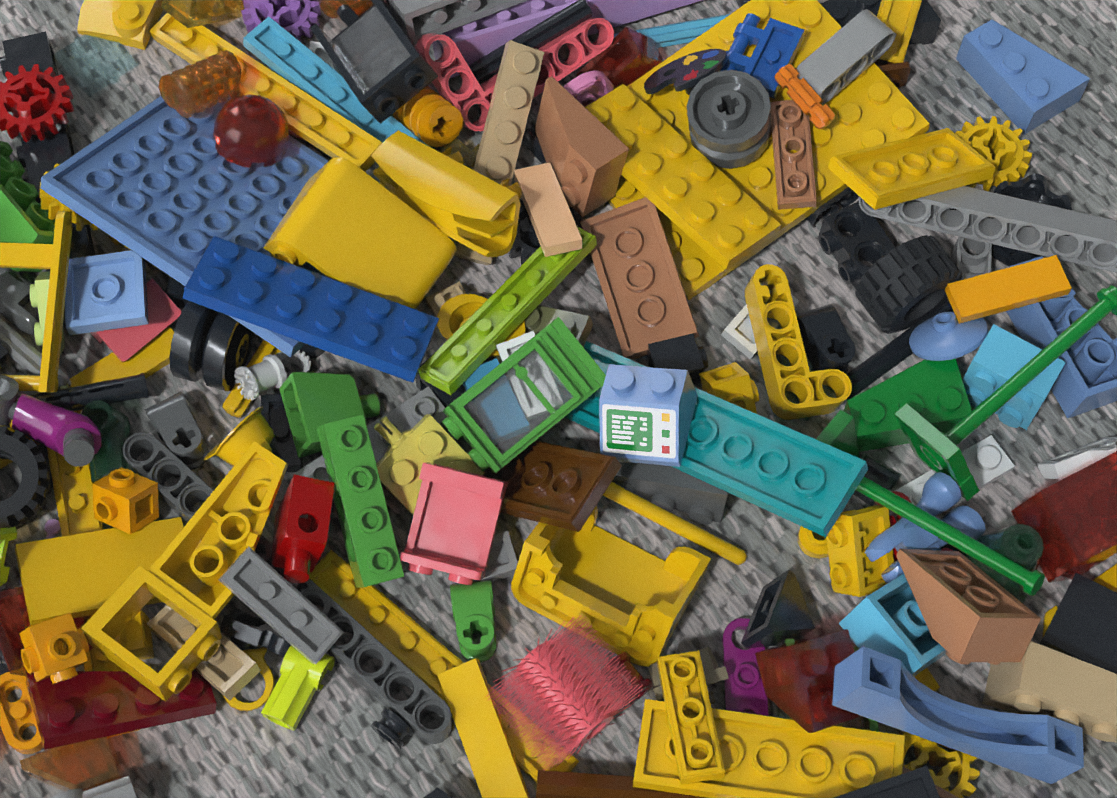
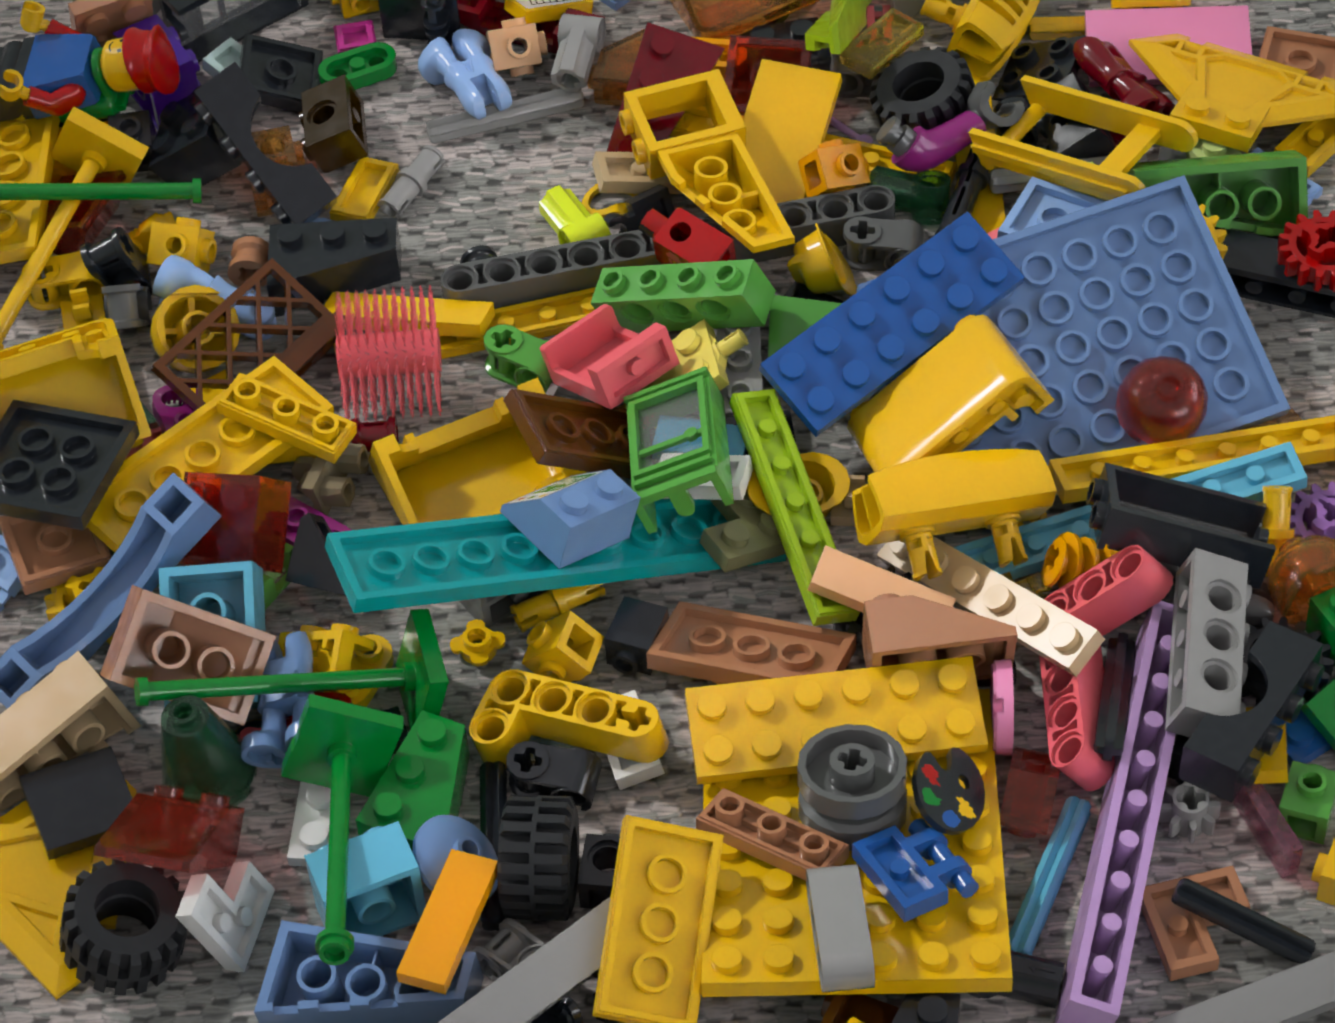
camera: 130 degrees right, 15 degrees down
light orange brick [19,612,89,684] -> none
clear orange piece [158,50,242,118] -> none
light grey tile [218,547,343,665] -> none
orange axle [774,64,835,130] -> none
none -> yellow pin [1262,485,1295,581]

